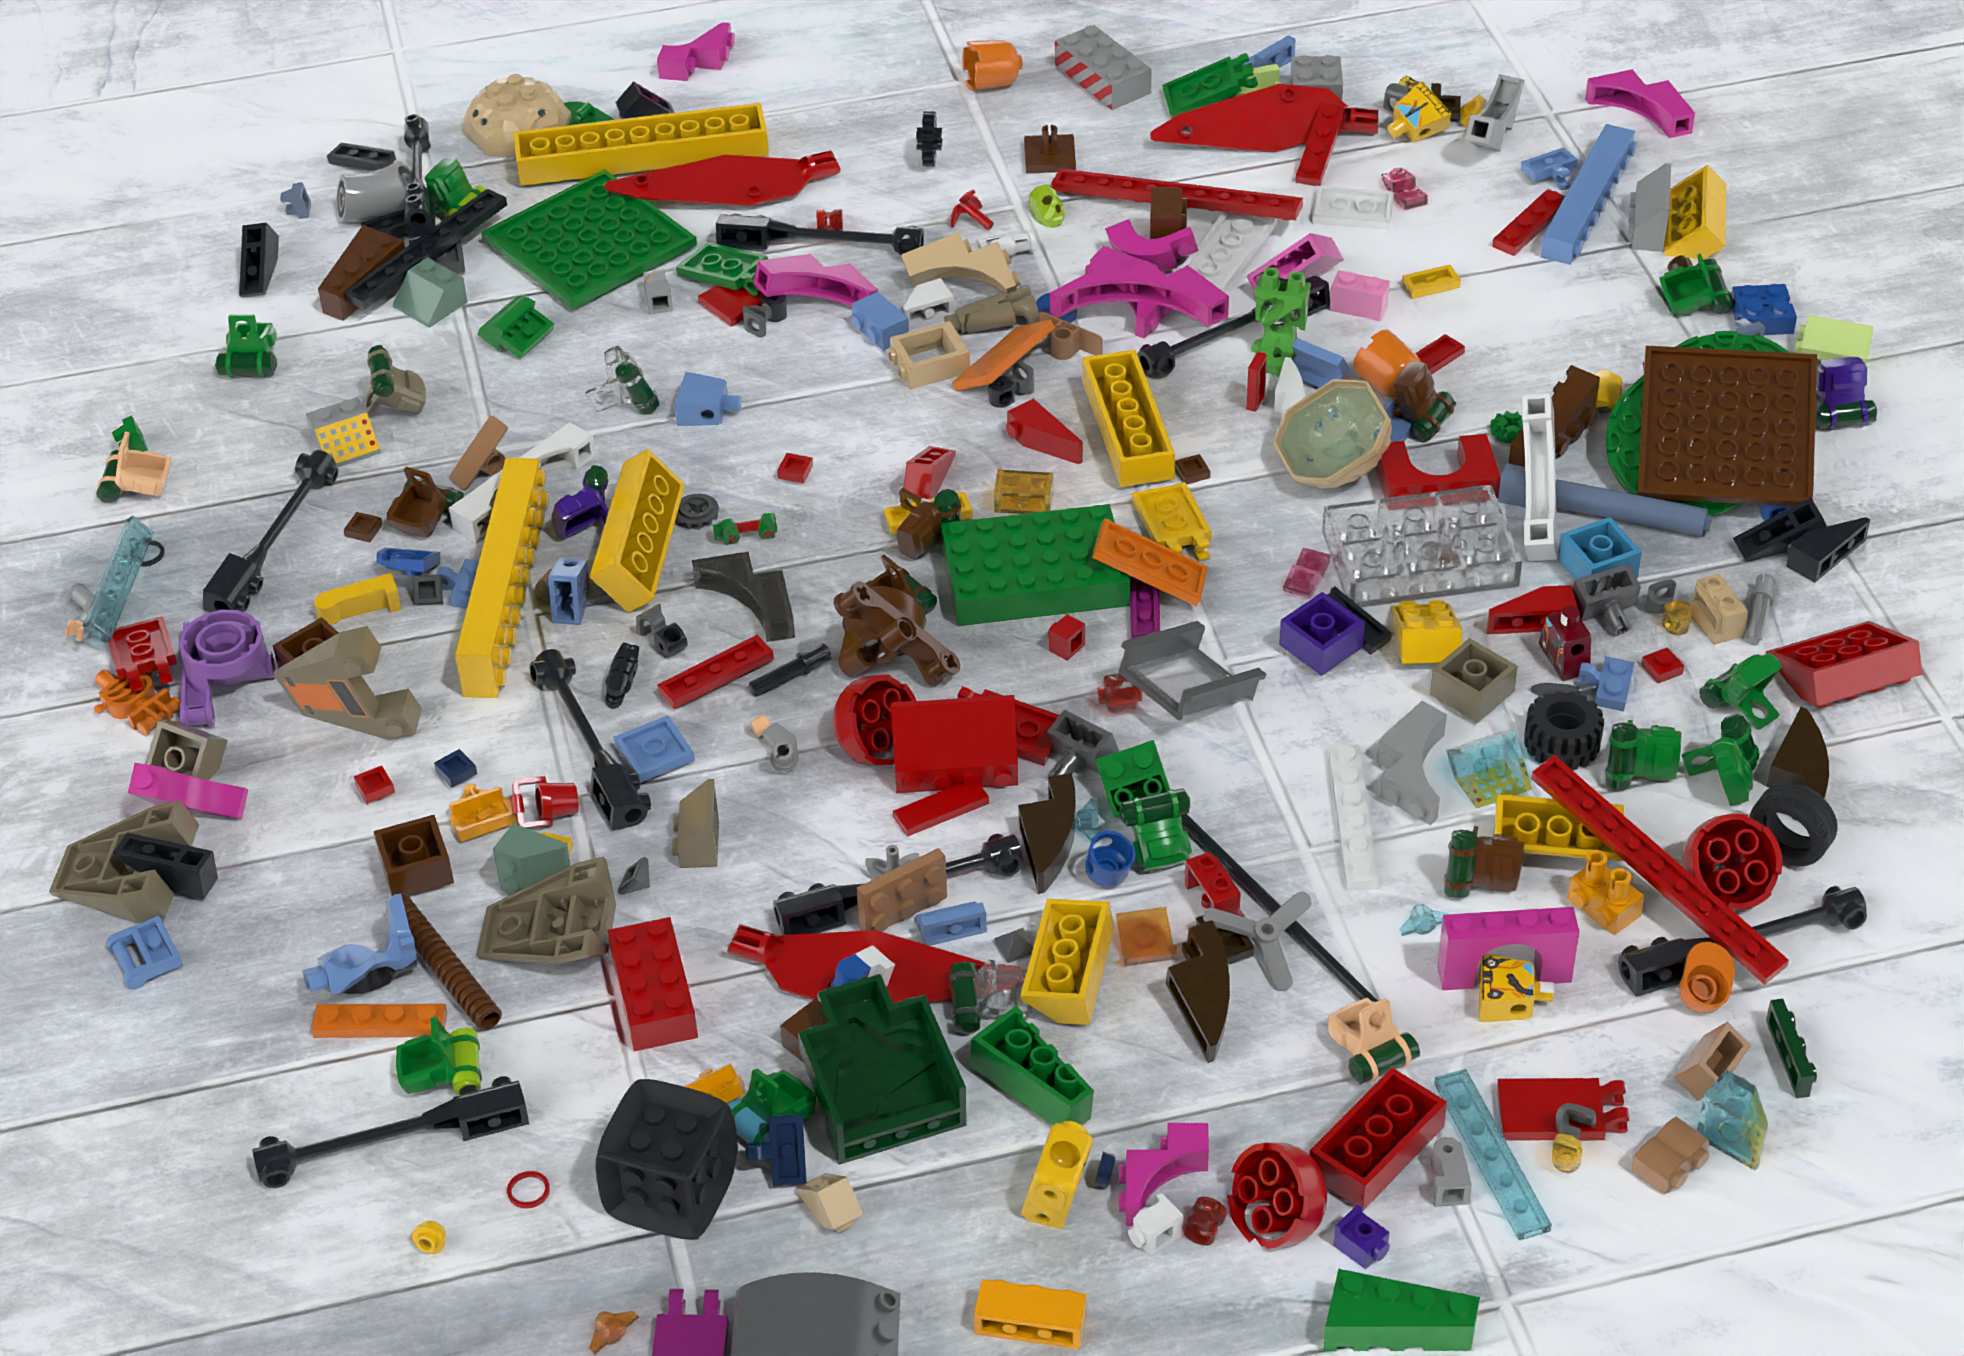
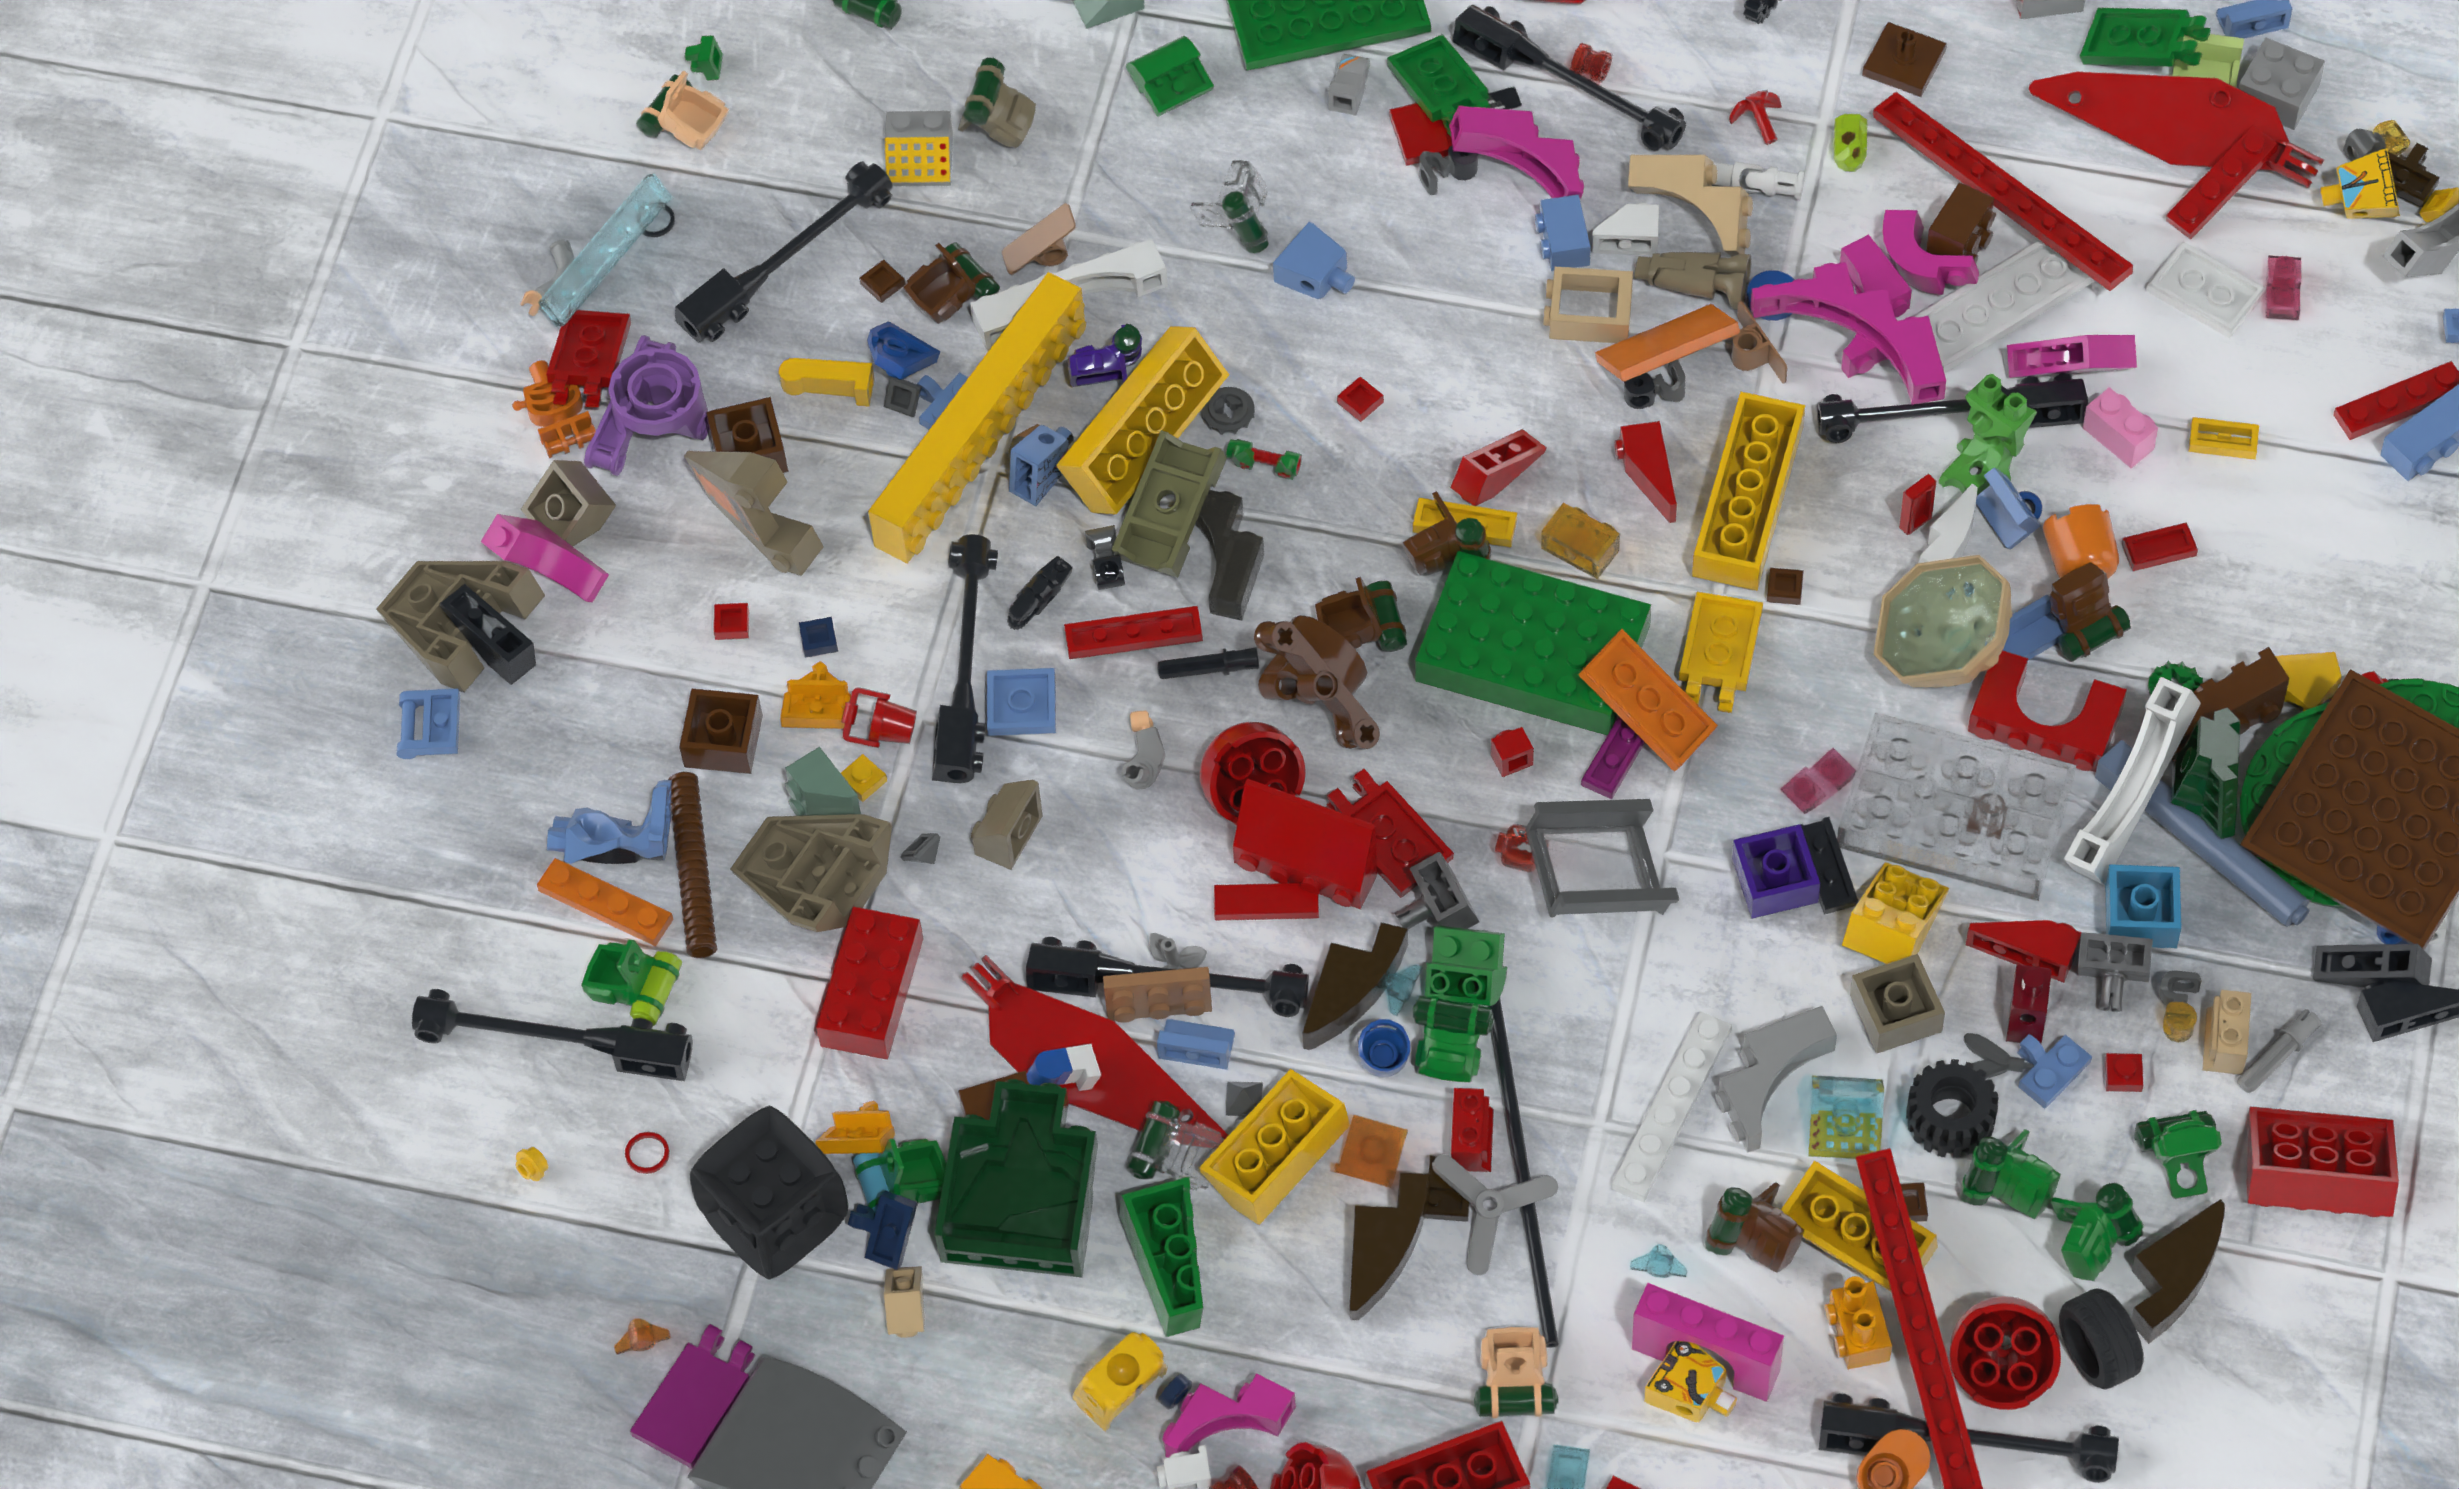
camera: 30 degrees right, 15 degrees up
none -> olive piece [1112,430,1227,578]
none -> dark green slope [2171,708,2240,840]

